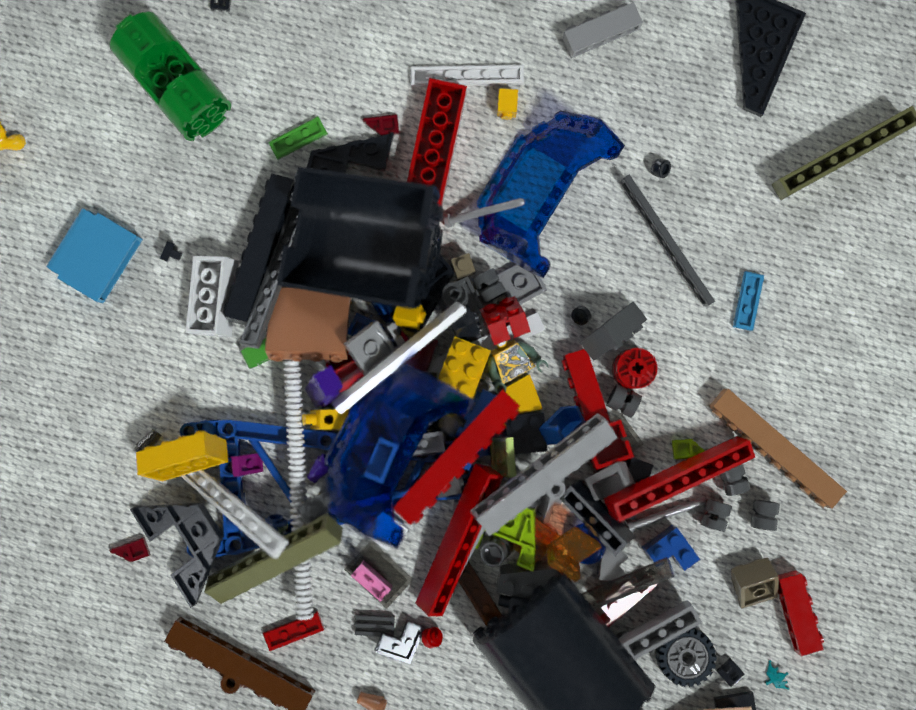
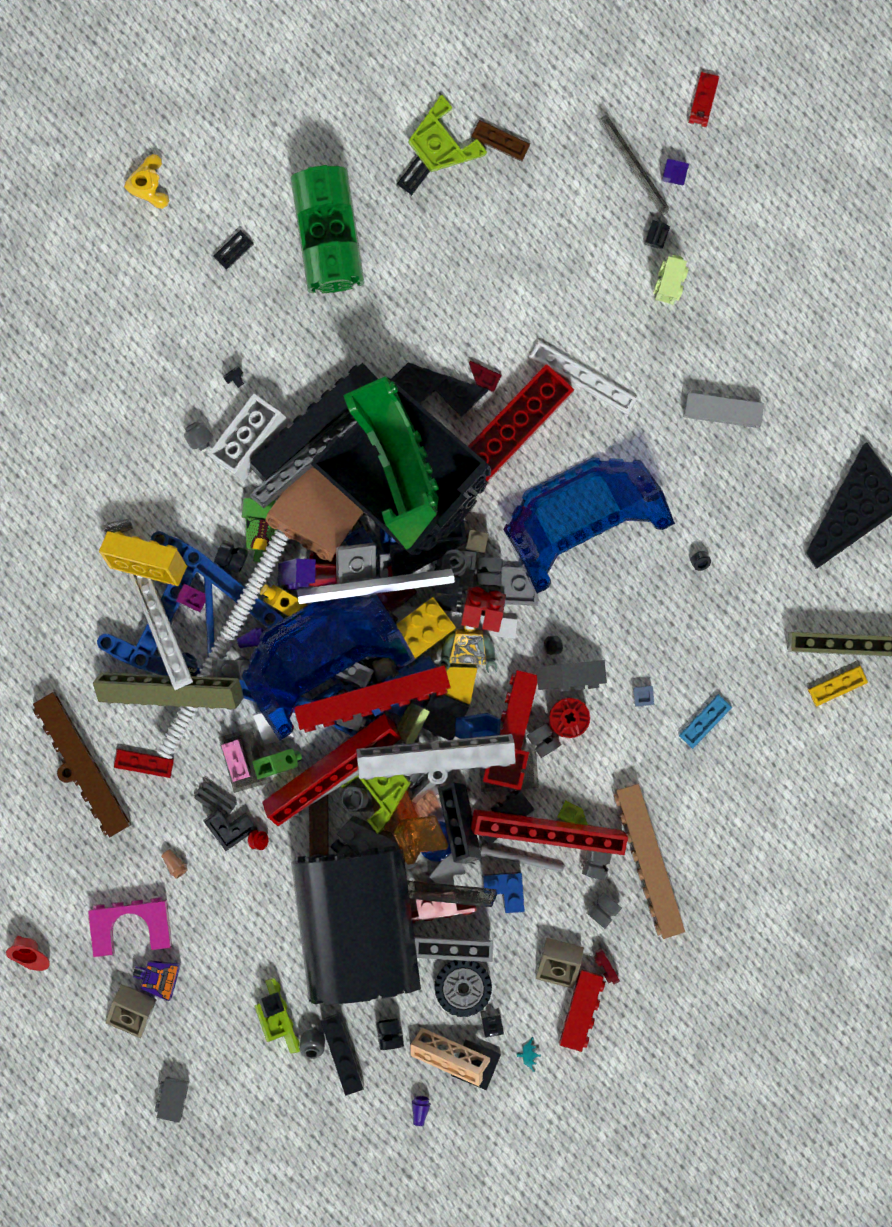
camera: 30 degrees right, 0 degrees up
dark azure piece [46,208,143,304] -> none
dark red tile [109,537,151,562] -> none
black wing [130,503,224,608] -> none
bright green tile [268,116,328,160] -> none
blue panel [363,438,399,484] -> none
yellow brick [393,304,426,330] -> none
light grey bar [444,198,525,228] -> none
yellow brick [497,88,518,120] -> none
light grey panel [585,462,635,501] -> none
dark grey tile [621,174,715,307] -> none
dark grey wheel [700,499,732,532] -> none
none -> dark grey head [184,421,212,451]
none -> black tile [213,230,254,270]
none -> black wheel [214,540,249,574]
none -> torso [246,517,278,563]
none -> bright green torso [252,748,302,779]
none -> green windscreen [344,376,439,549]
none -> dark red plate [593,948,621,985]
none -> sand blue plate [633,686,654,707]
none -> yellow tile [807,665,868,707]

